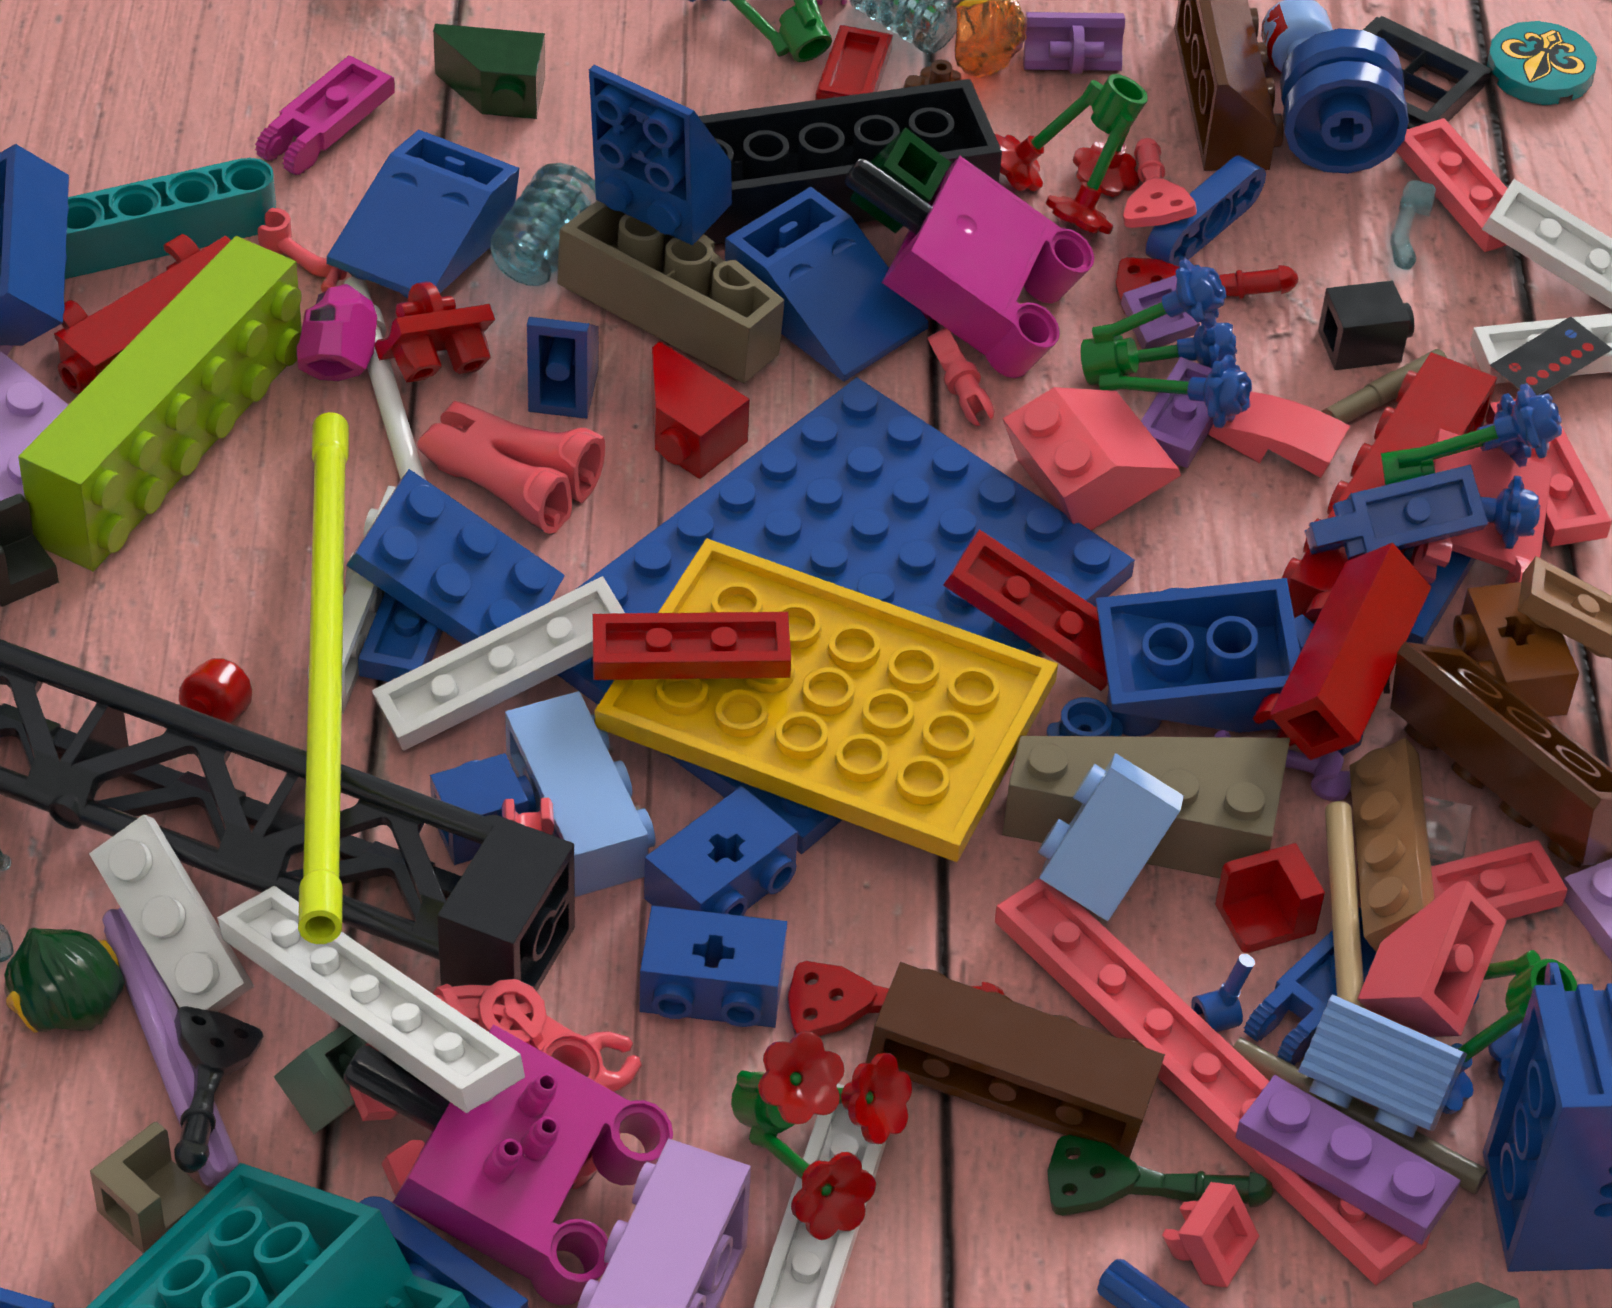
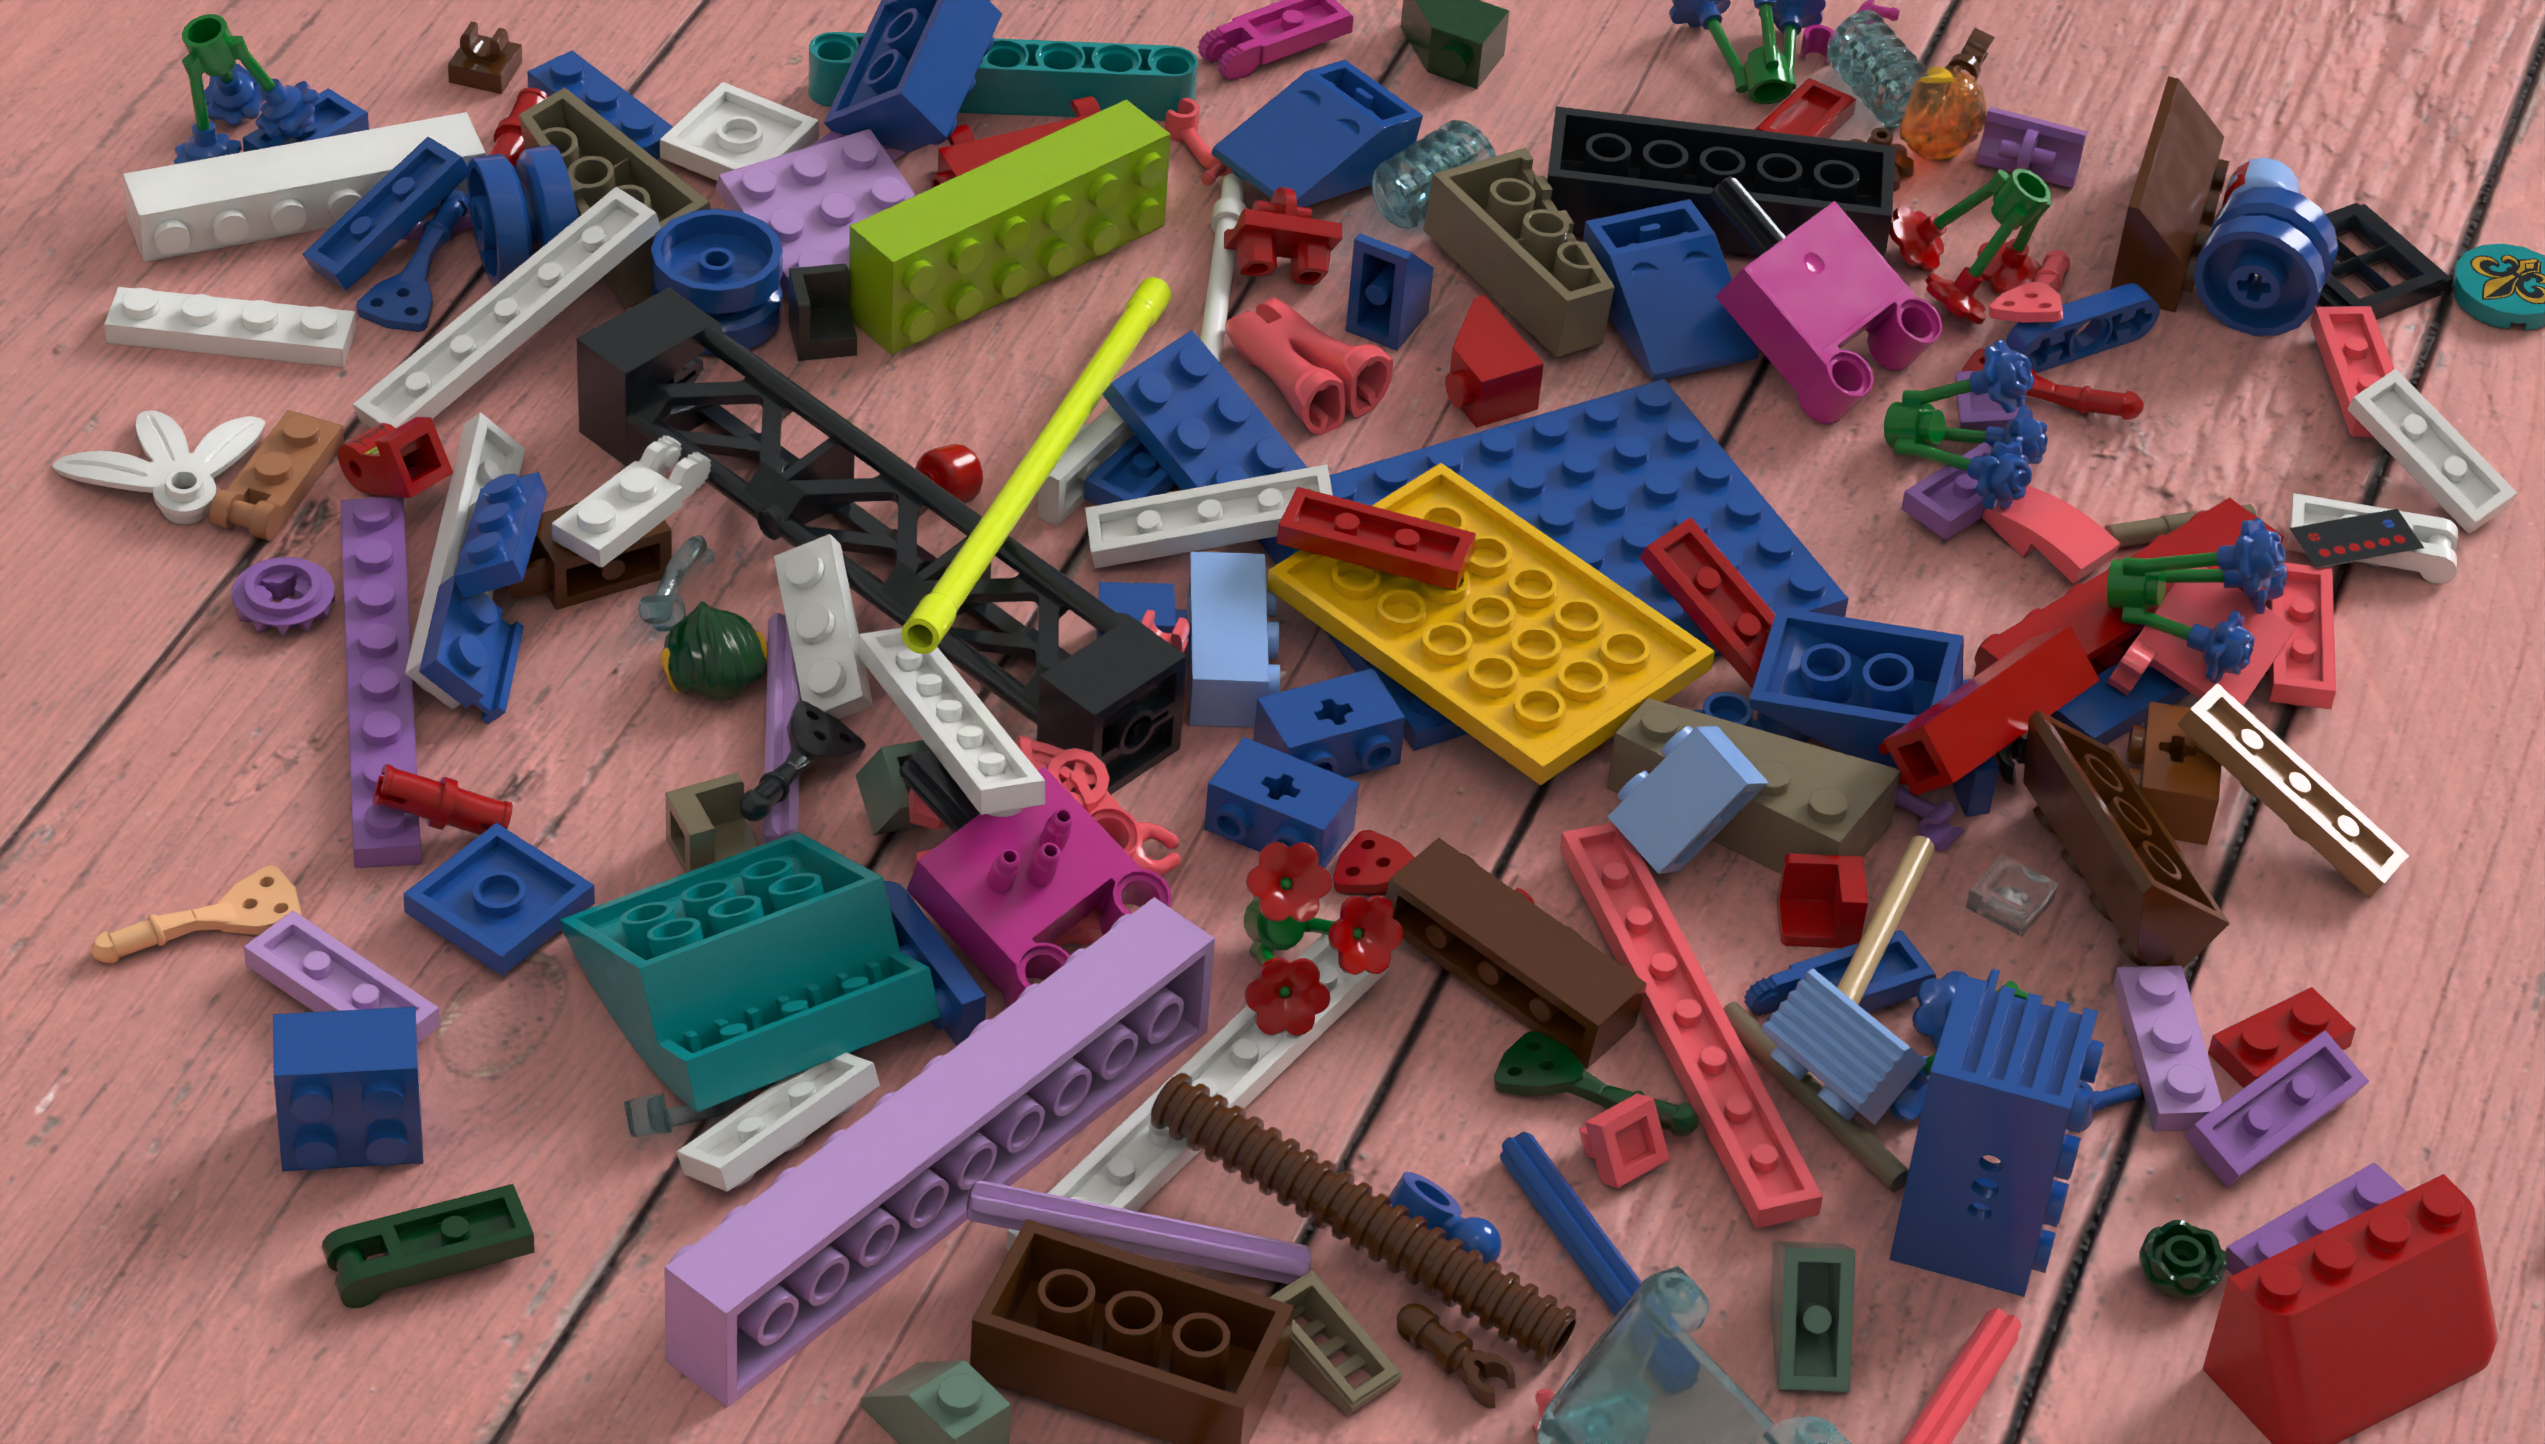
camera: 20 degrees right, 5 degrees down
dark pink rock [296,284,377,381] -> none
blue slope [589,65,732,246] -> none
dark green brick [850,127,951,234] -> none
coral piece [927,328,995,426] -> none
coral slope [1003,387,1181,530] -> none
blue hand [1191,954,1255,1032] -> none
medium lavender plate [1235,1075,1461,1245] -> none
blue hinge [1305,464,1488,559] -> none
black brick [1318,280,1414,370] -> none
medium nougat plate [1349,737,1434,953] -> none
coral slope [1357,881,1507,1037] -> none
clear light blue piece [1390,180,1436,270] -> none
coral plate [1431,840,1568,920] -> none

